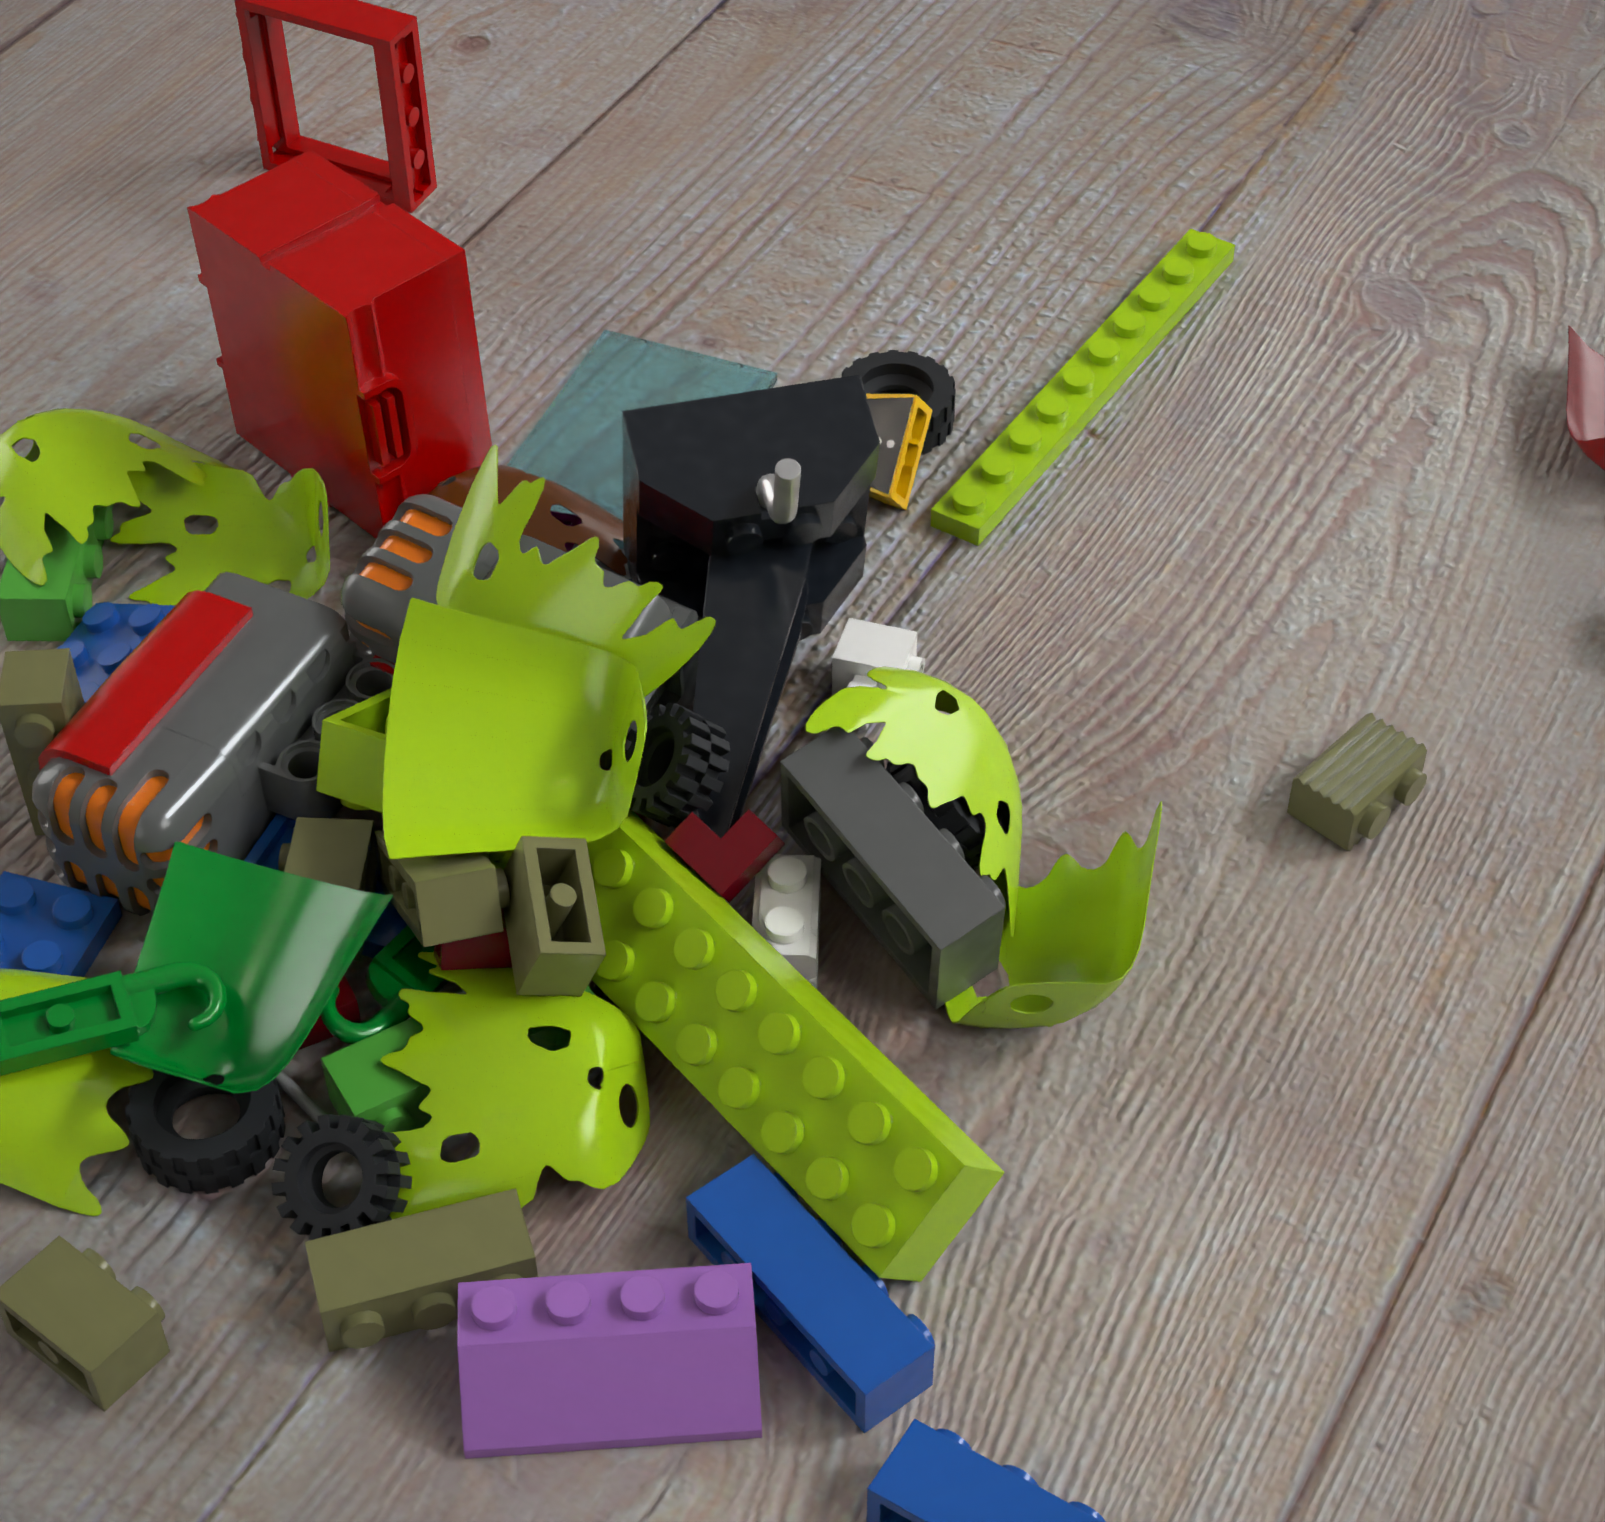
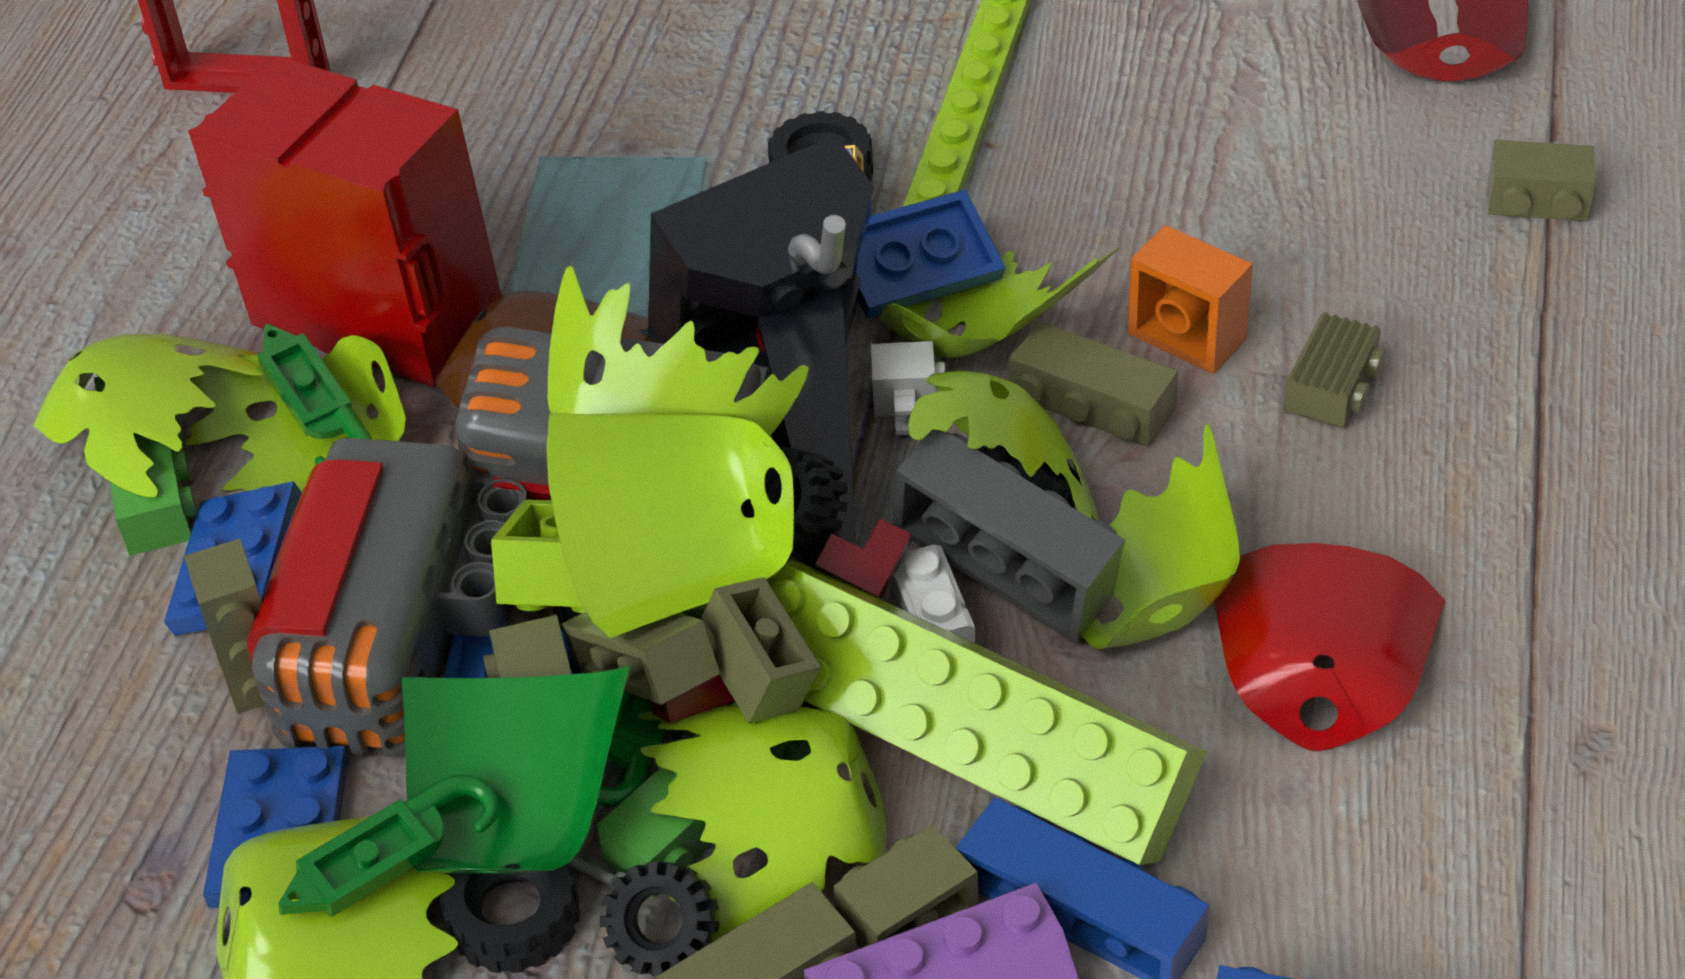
camera: 15 degrees left, 0 degrees up
none -> green plate [257,324,373,464]
none -> olive brick [833,824,978,948]
none -> blue plate [856,189,1005,318]
none -> lime piece [879,246,1121,358]
none -> olive brick [1009,321,1178,448]
none -> orange brick [1128,225,1253,374]
none -> red piece [1215,543,1445,751]

